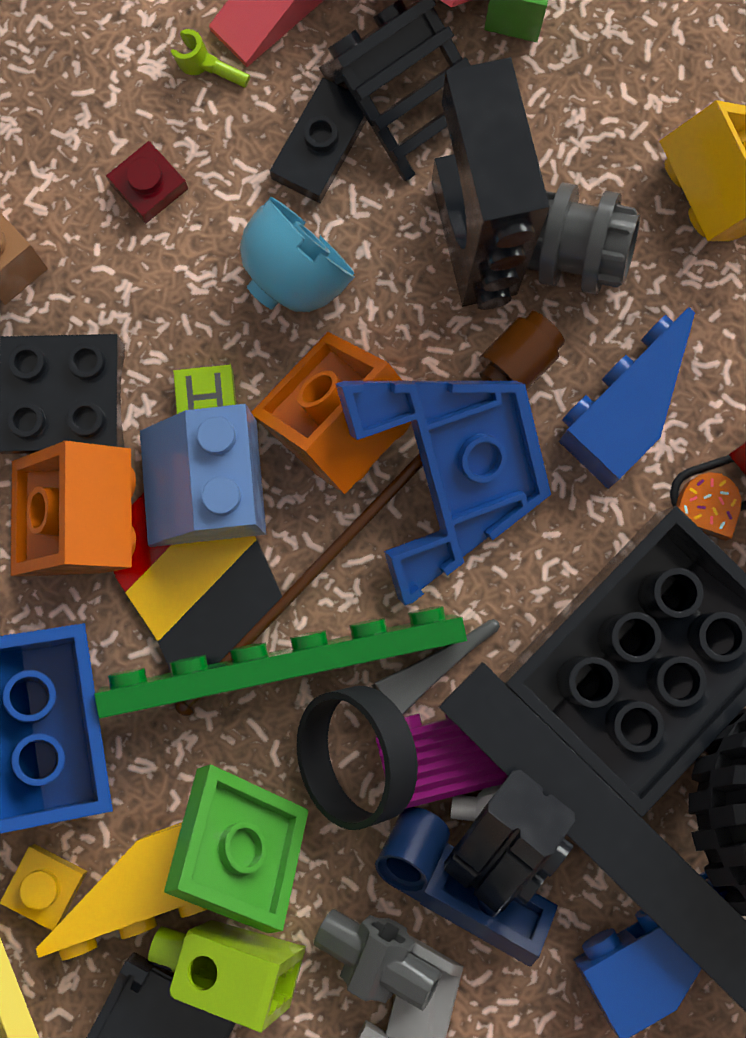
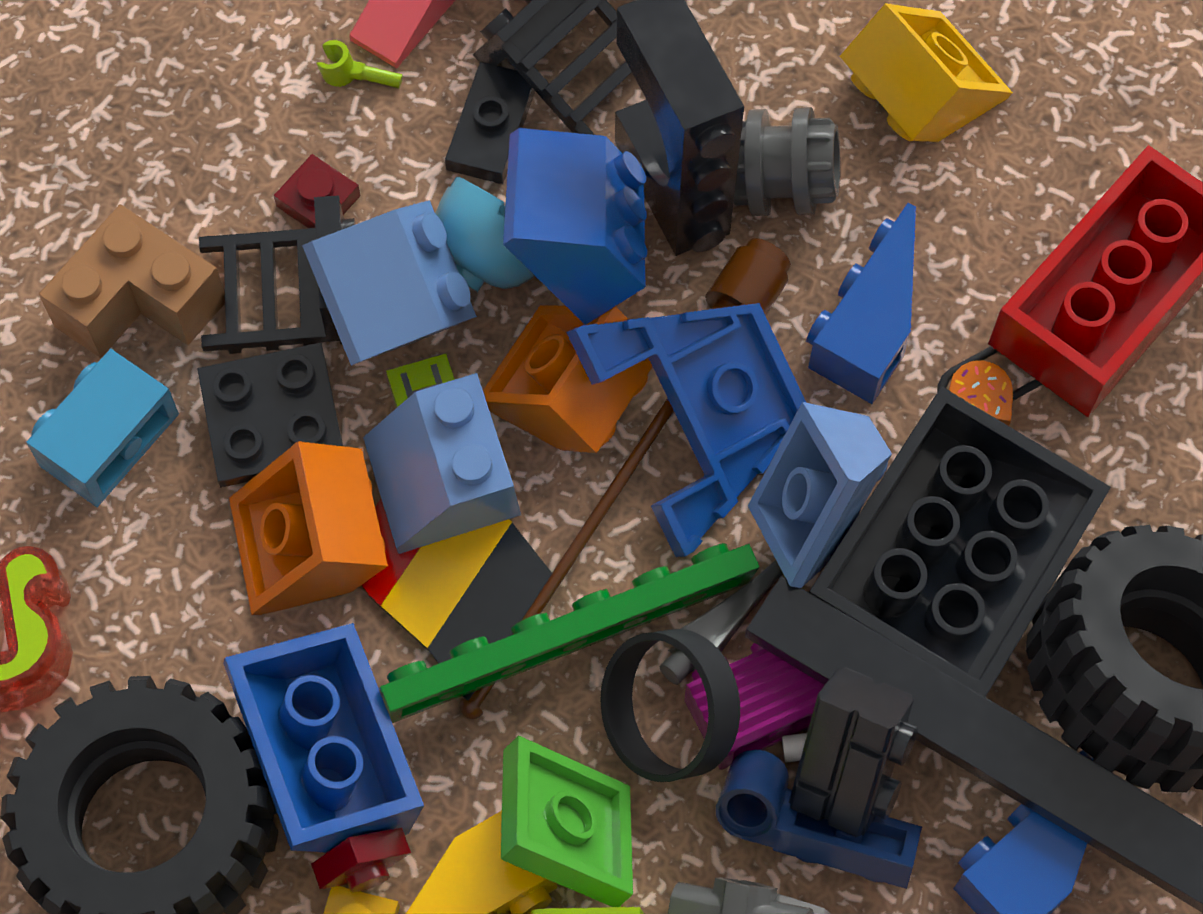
camera: 10 degrees left, 15 degrees down
none -> black plate [199,195,356,354]
none -> medium blue slope [302,200,477,365]
none -> dark red plate [311,827,411,893]
none -> blue slope [503,128,648,325]
none -> medium blue slope [748,402,892,588]

